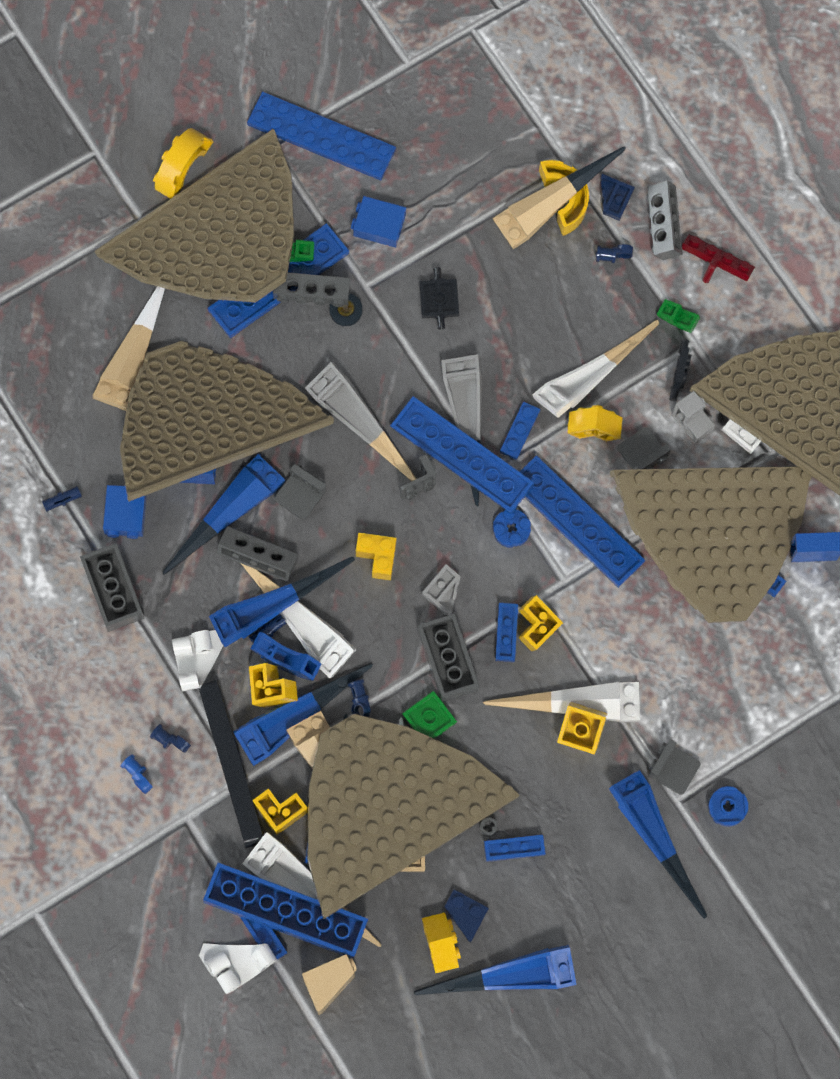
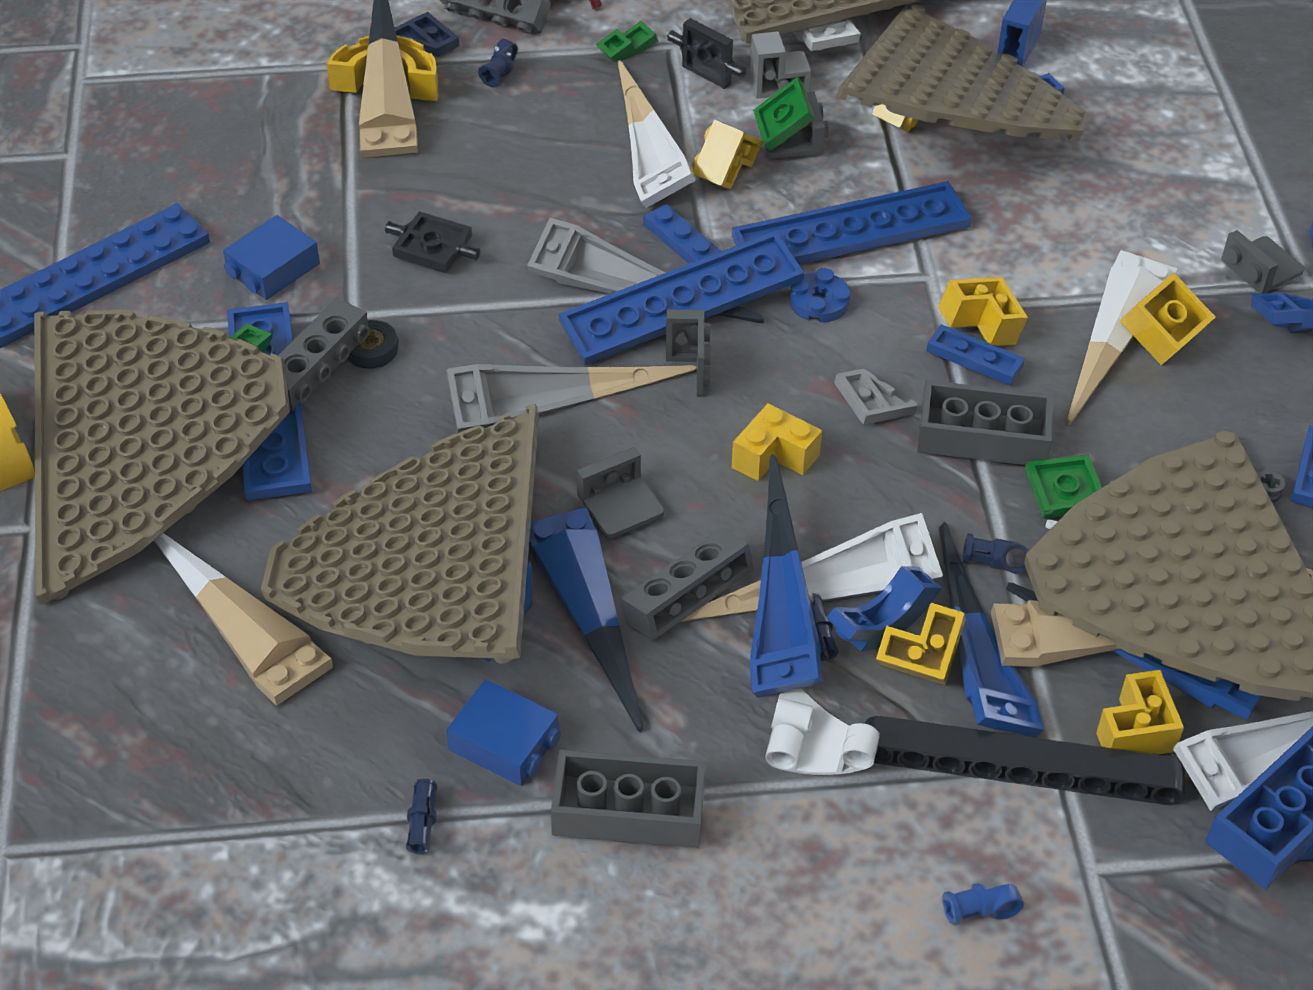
camera: 60 degrees left, 25 degrees down
dark blue connector [150,724,191,753] -> none
none -> green plate [753,77,815,151]

